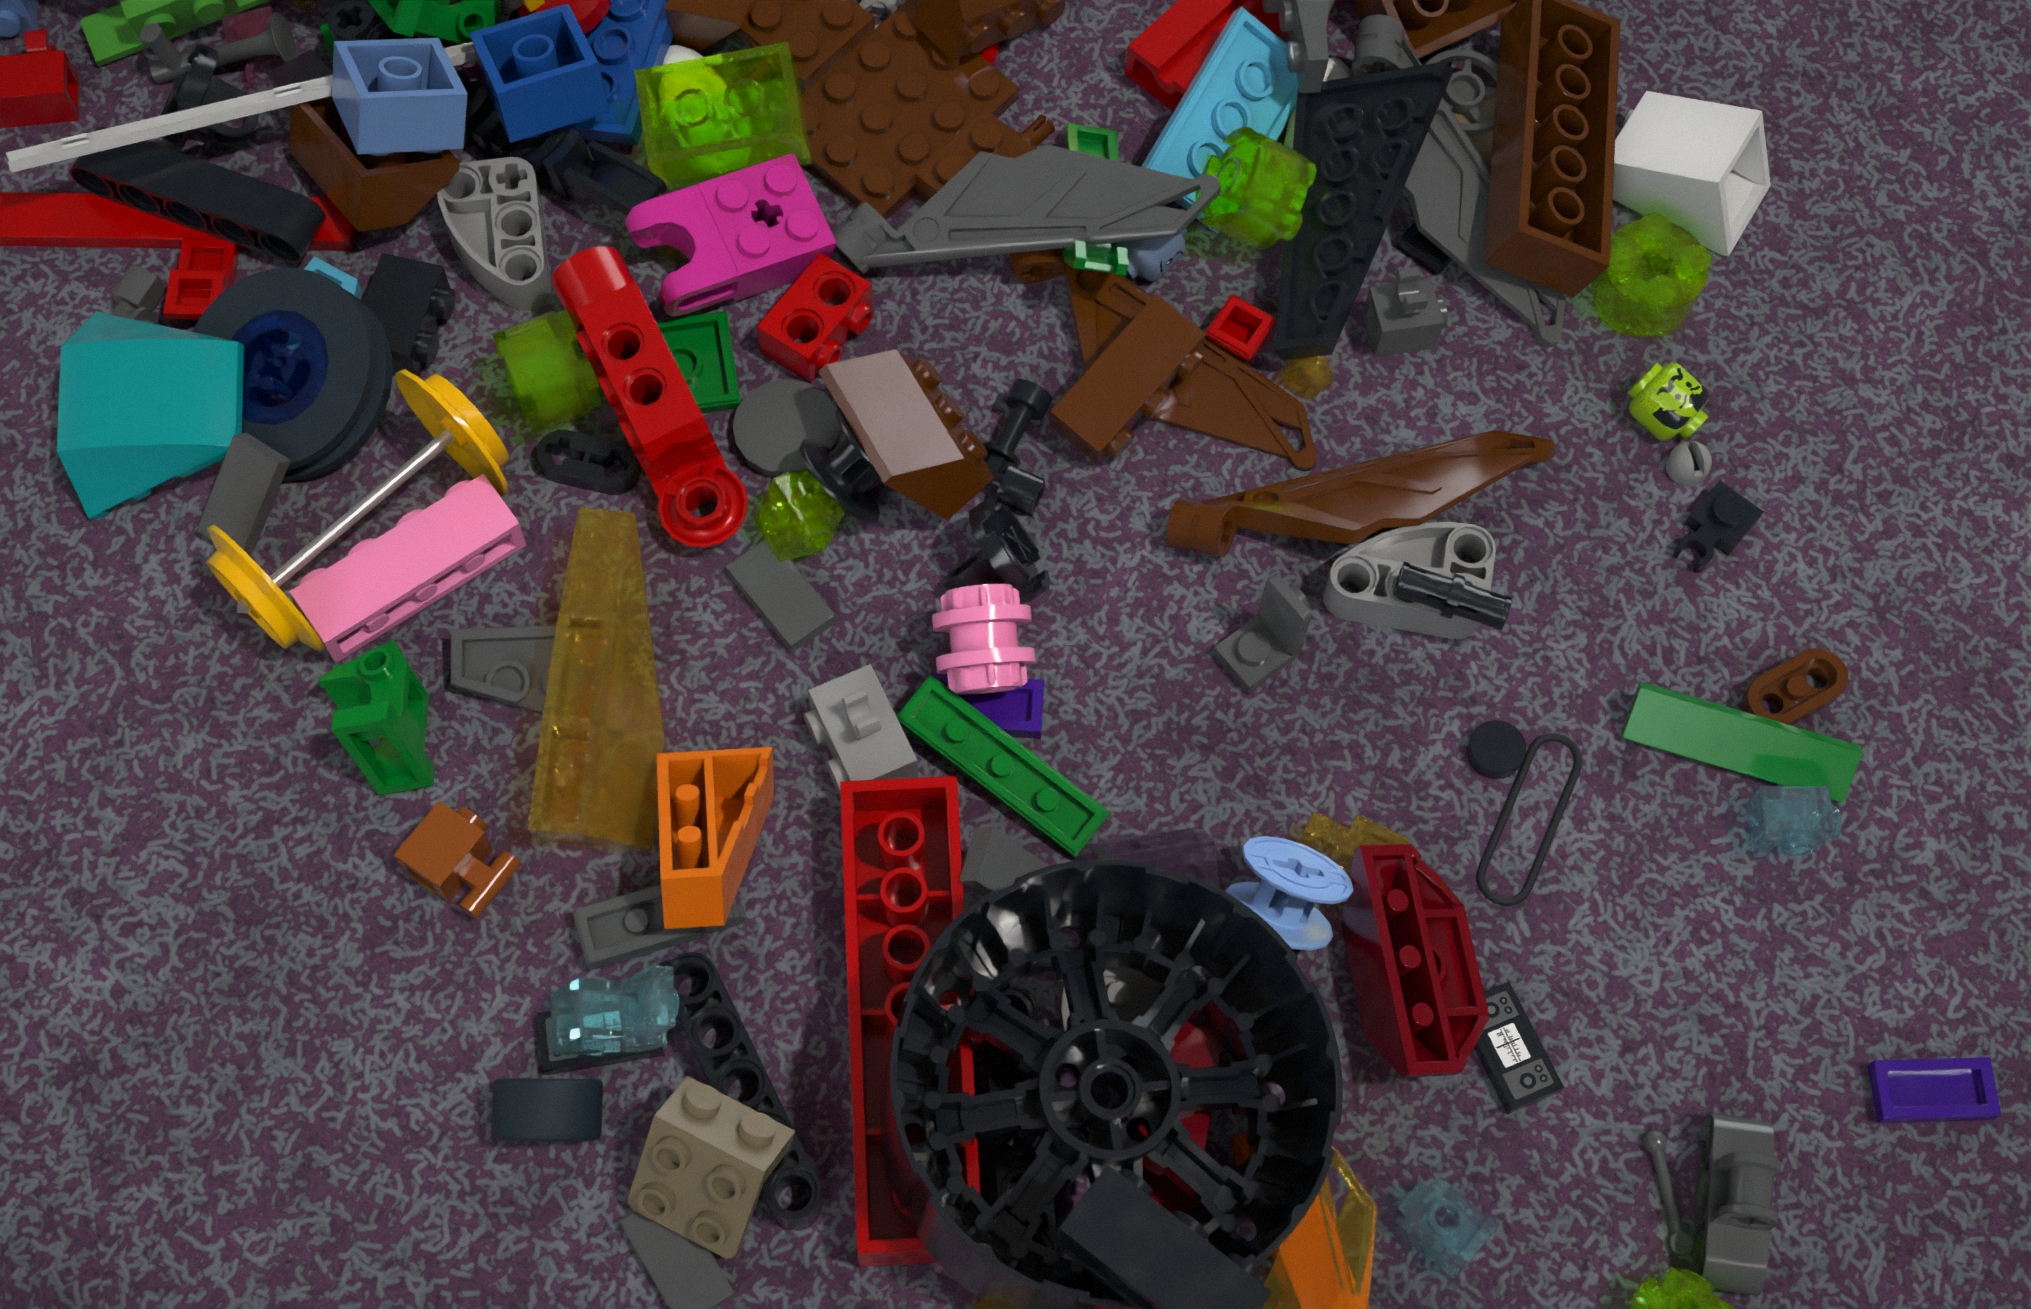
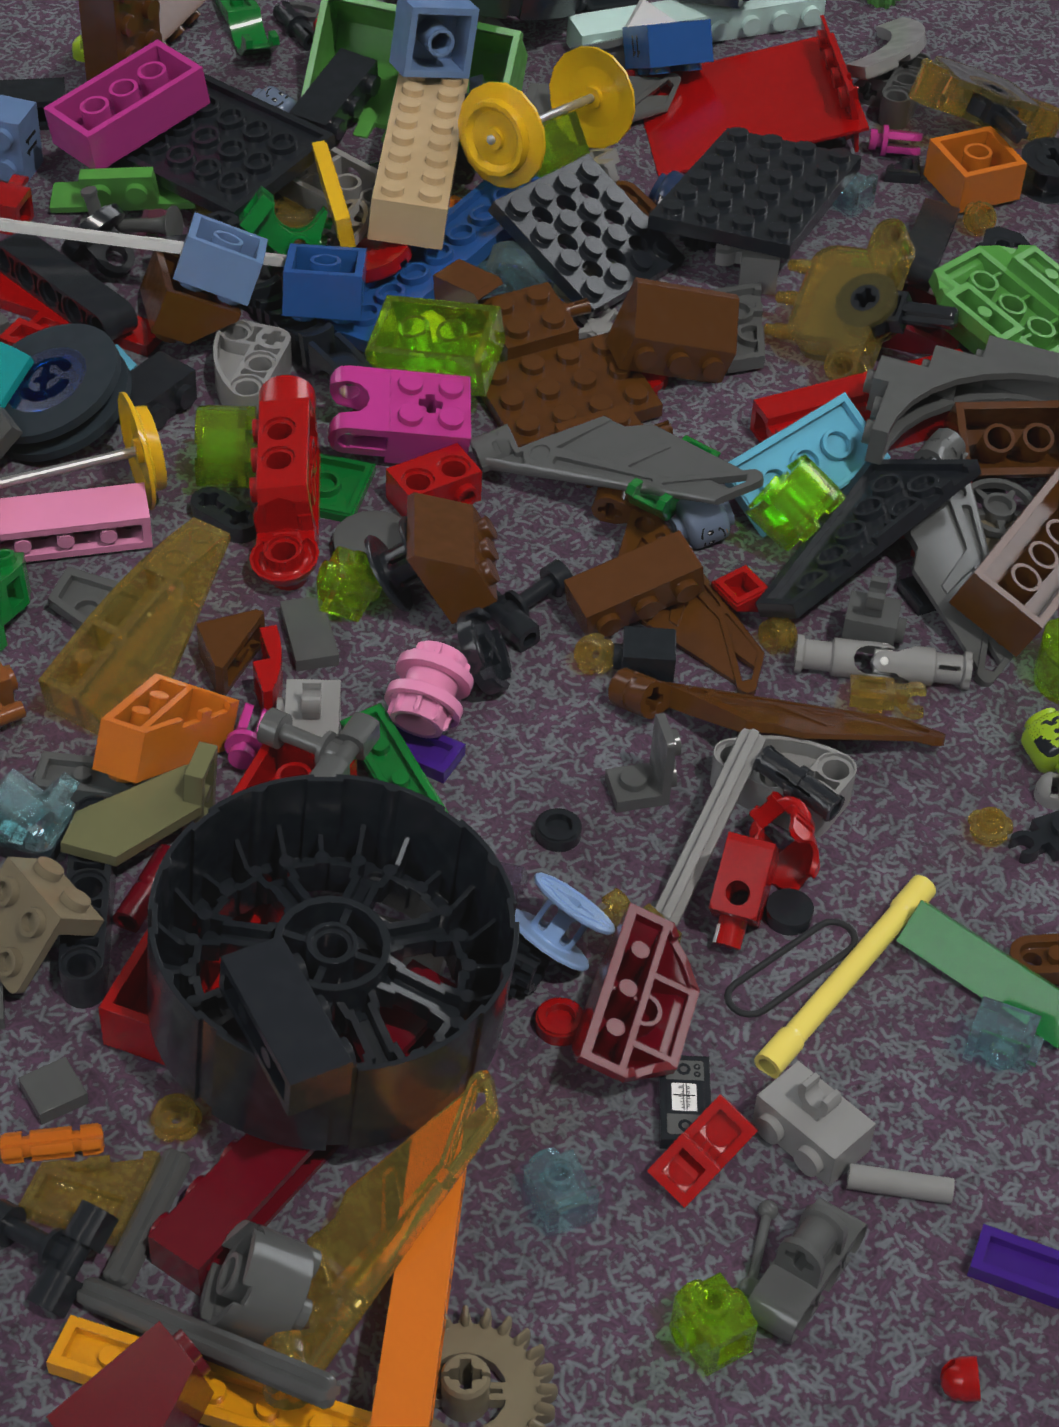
camera: 25 degrees right, 20 degrees down
none -> olive piece [61,741,218,866]
none -> dark red piece [113,844,170,933]
none -> reddish brown slope [196,609,265,696]
none -> dark pink arm [224,702,268,770]
none -> red slope [253,625,283,711]
none -> dark grey bar [257,708,380,777]
none -> black tile [535,808,582,852]
none -> red tile [535,997,583,1046]
none -> clear yellow plate [574,633,614,675]
none -> black brick [612,626,676,683]
none -> red slope [647,1094,759,1208]
none -> light grey axle [652,728,765,927]
none -> red torso [709,831,779,950]
none -> red helmet [749,791,820,890]
none -> light grey brick [752,1061,876,1187]
none -> light yellow piece [754,875,936,1078]
none -> light grey piece [793,634,973,690]
none -> light grey piece [846,1163,955,1204]
none -> clear yellow plate [848,674,927,719]
none -> red hinge [940,1356,981,1402]
none -> clear yellow plate [968,807,1013,847]

